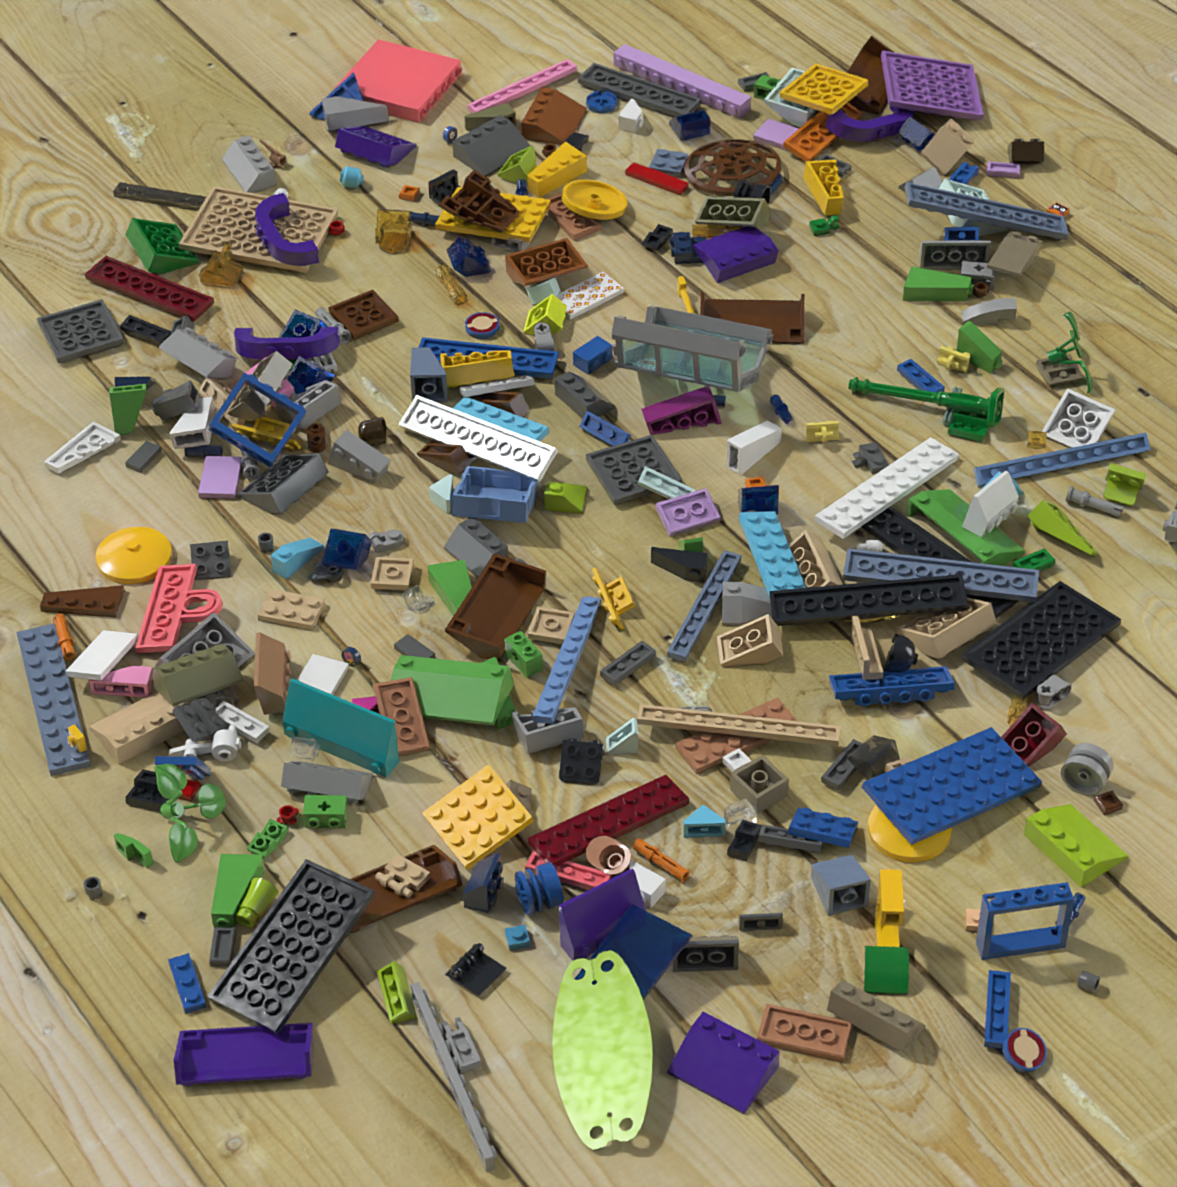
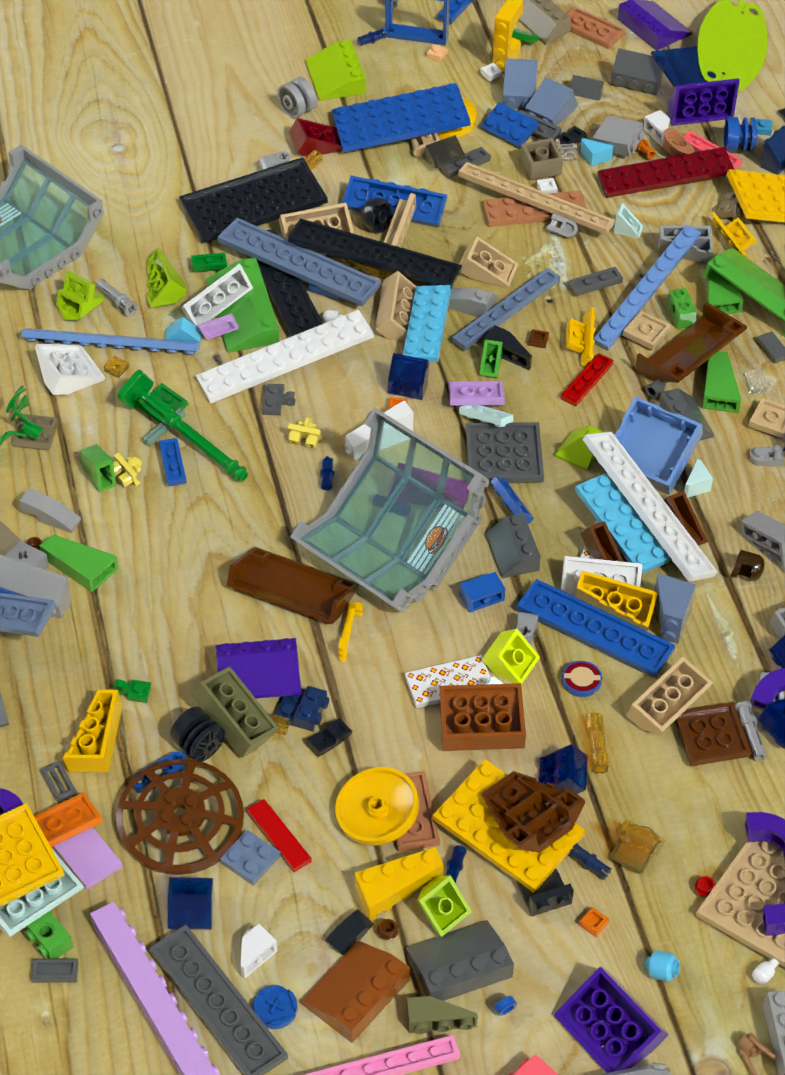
camera: 160 degrees left, 5 degrees up
black bracket [559,738,605,784] -> none
none -> lavender tile [199,313,239,340]
none -> sand blue slope [525,77,578,126]
none -> reddish brown tile [528,329,549,349]
none -> red tile [561,353,614,407]
none -> light grey brick [593,116,645,157]
none -> tan slope [626,657,713,734]
none -> yellow bracket [711,211,757,259]

